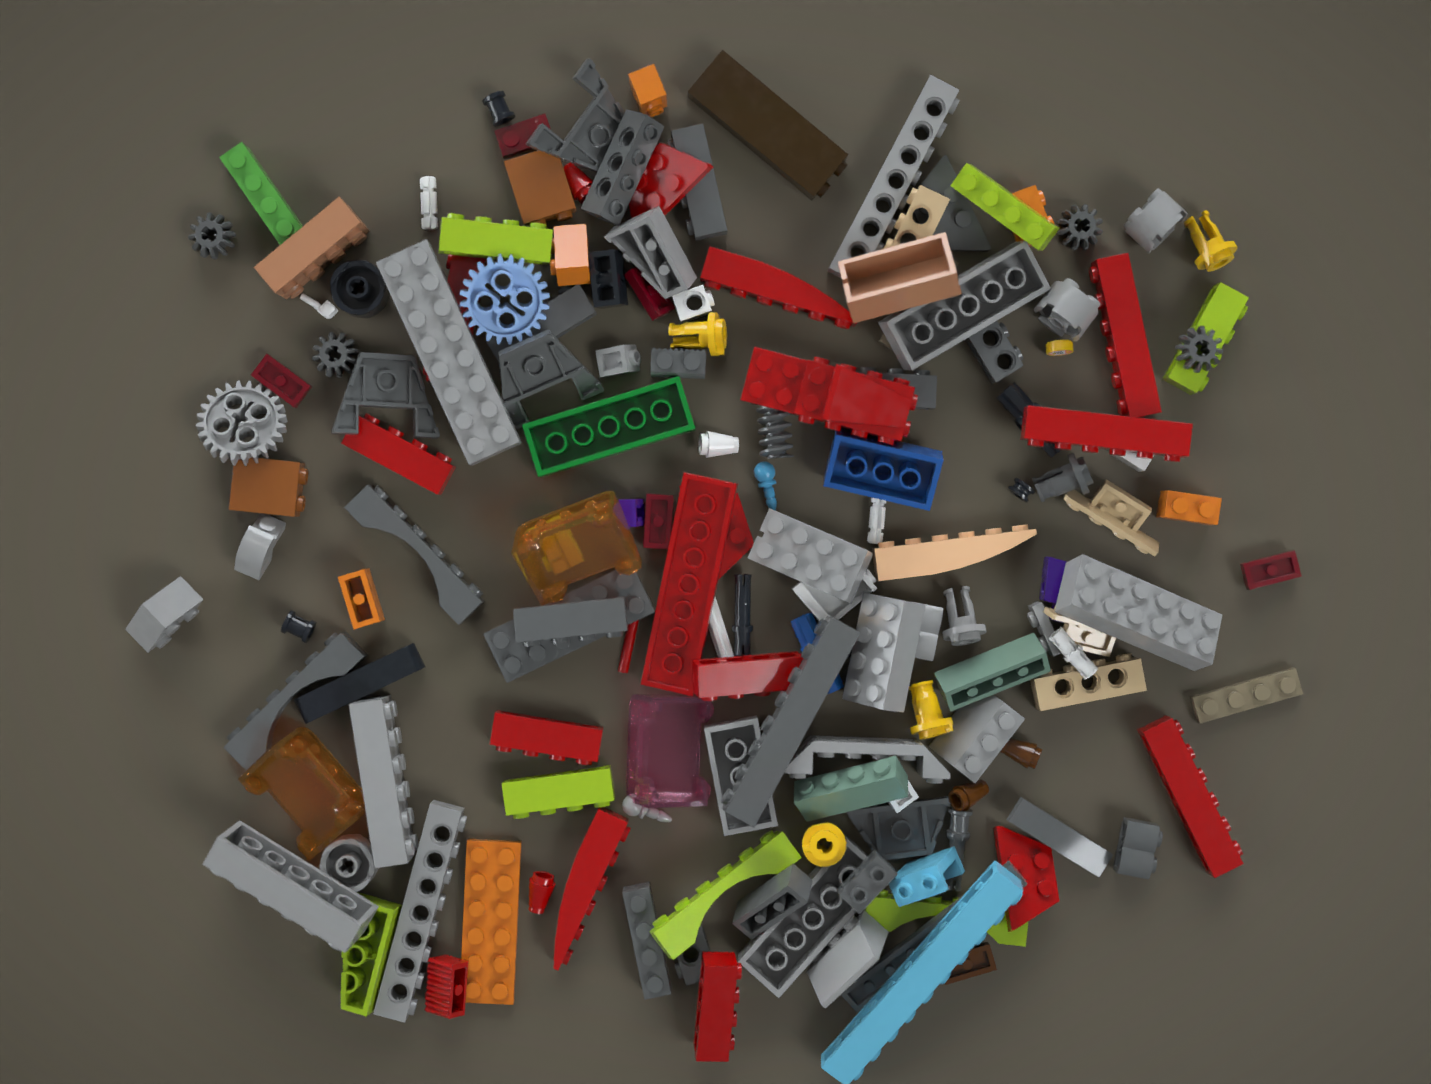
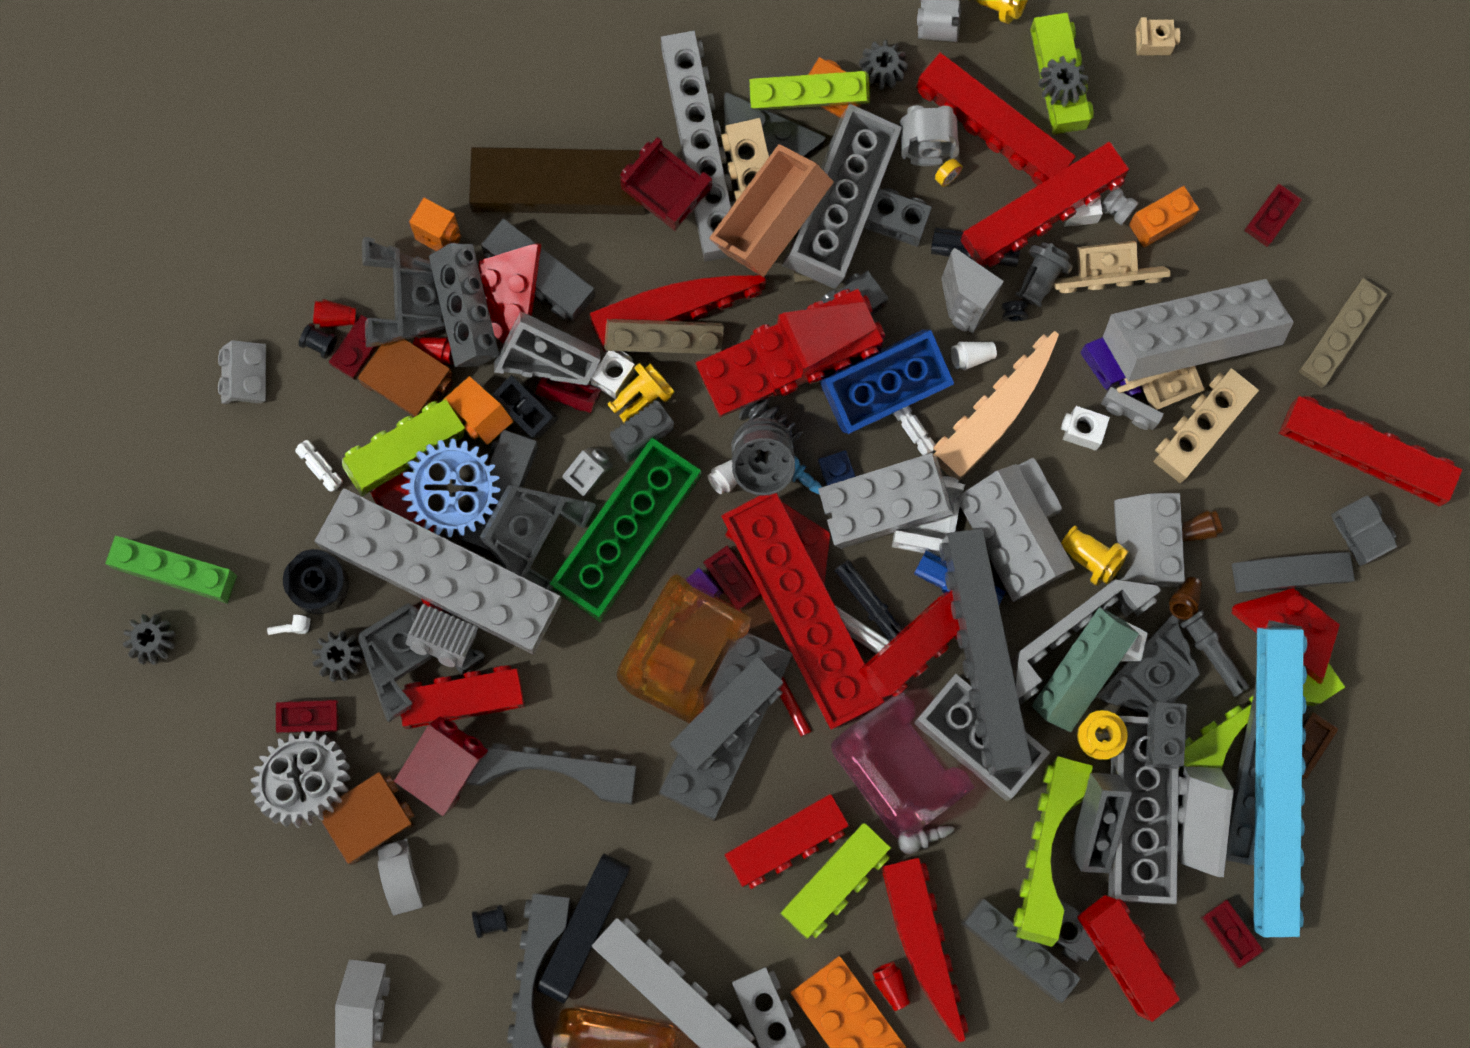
camera: 45 degrees left, 10 degrees down
nougat piece [254,197,370,299] -> none
orange brick [338,568,385,629] -> none
medium azure panel [889,846,965,907] -> none
sand green brick [934,633,1051,712] -> none
light grey piece [942,586,987,646] -> none
white pin [1049,627,1098,680] -> none
none -> light grey bracket [218,340,266,404]
none -> red cone [313,299,356,328]
none -> dark red panel [394,716,489,816]
none -> light grey brick [406,604,478,668]
none -> dark tan plate [604,319,724,354]
none -> dark red panel [620,137,712,231]
none -> dark grey wheel [731,418,795,495]
none -> dark blue plate [818,450,855,486]
none -> light grey slope [941,248,1004,334]
none -> white cone [951,342,997,370]
none -> white brick [1061,406,1110,451]
none -> light grey wheel [1101,188,1139,226]
none -> tan brick [1135,17,1180,56]
none -> dark red plate [1200,900,1264,968]

